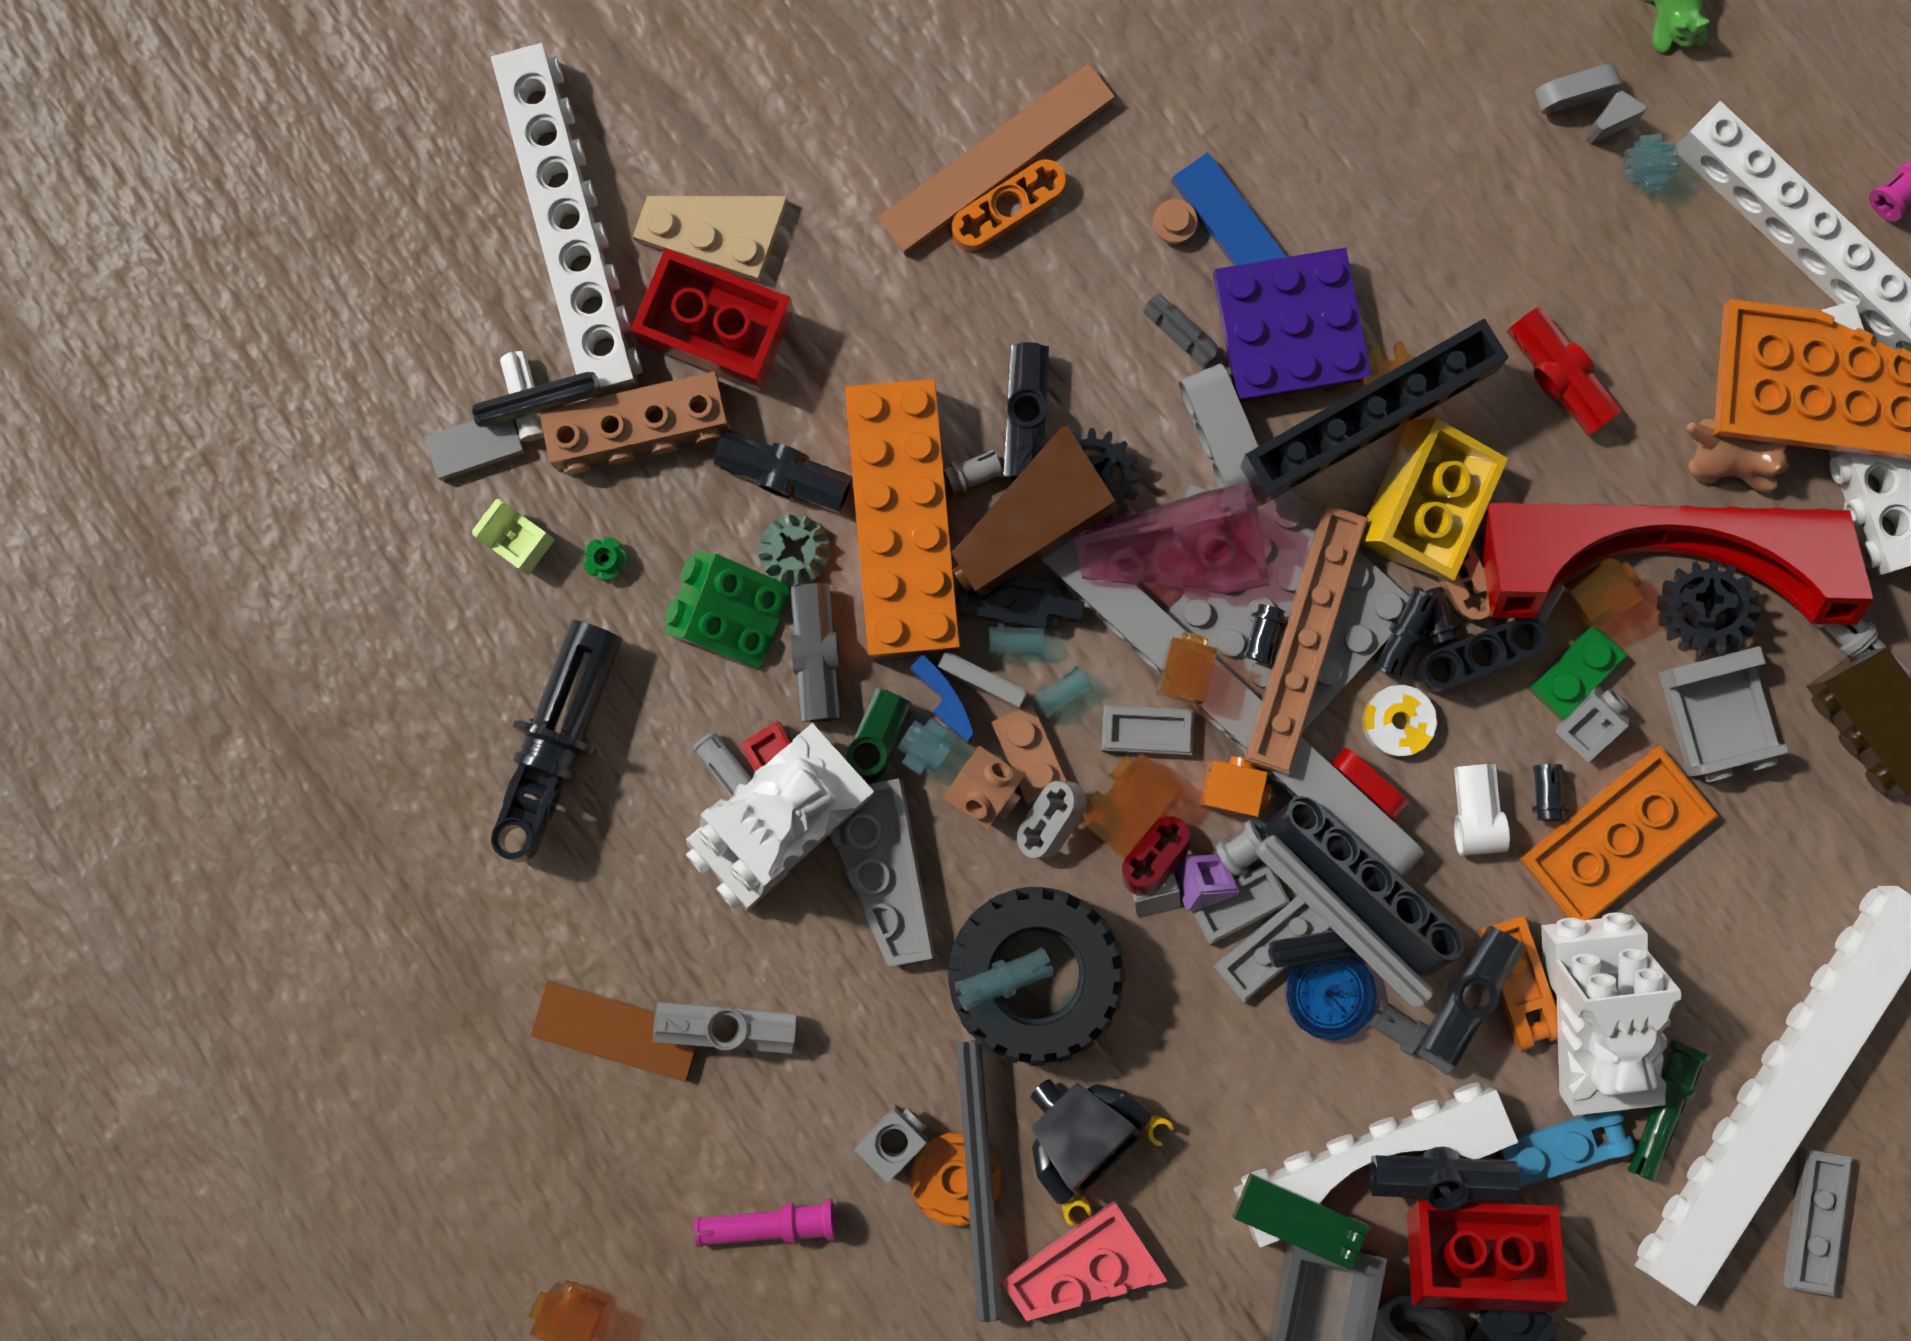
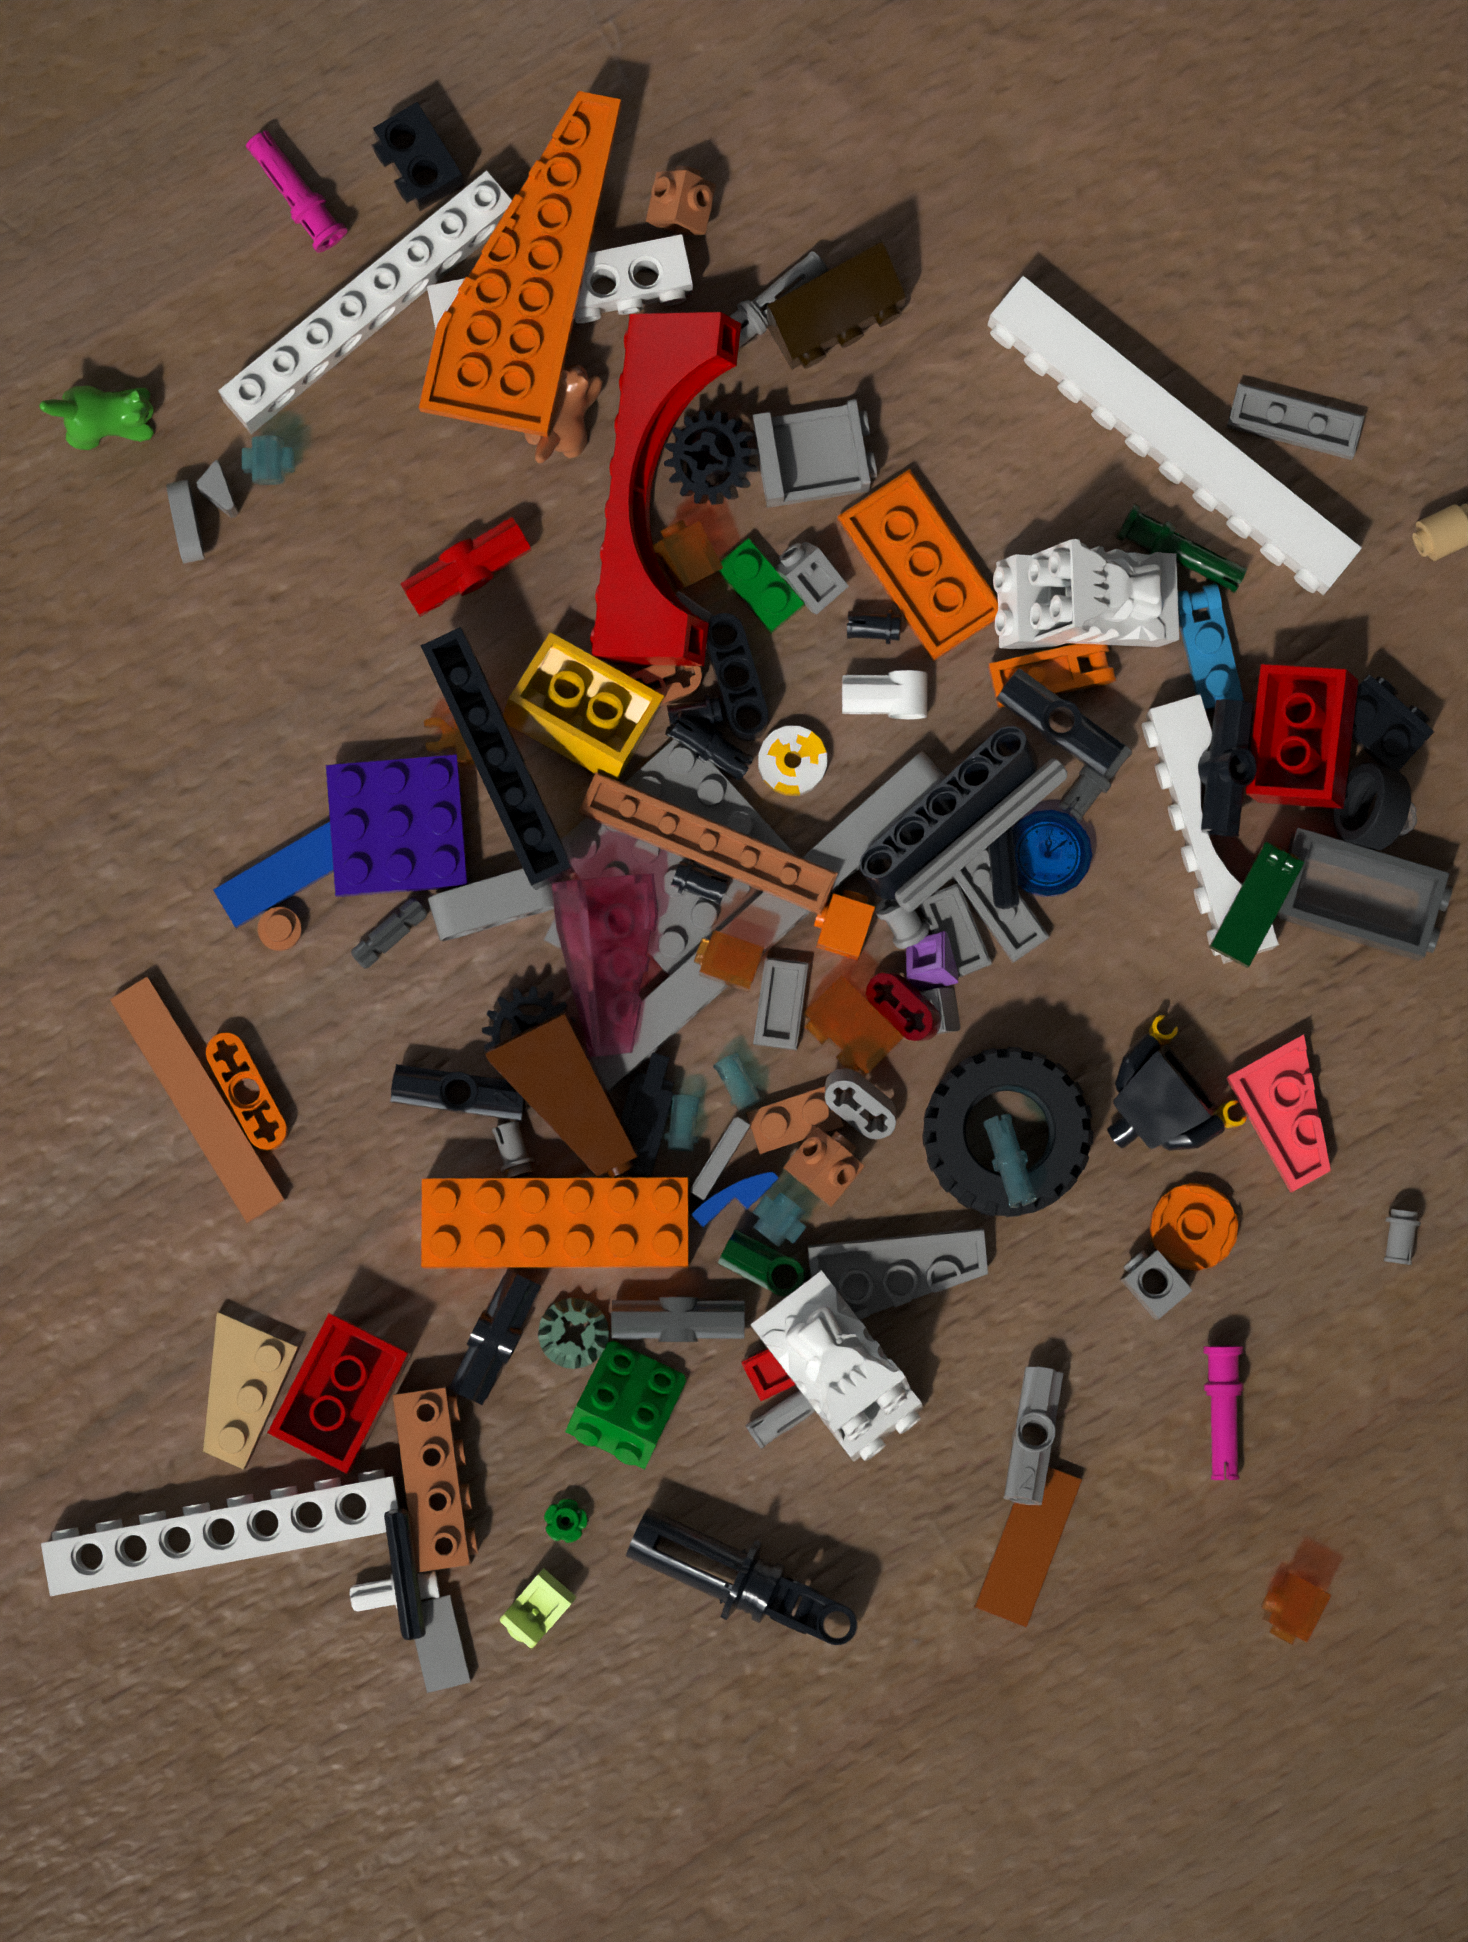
camera: 90 degrees left, 0 degrees up
dark grey axle [957,1040,1002,1322] -> none
red beam [1330,748,1409,822] -> none

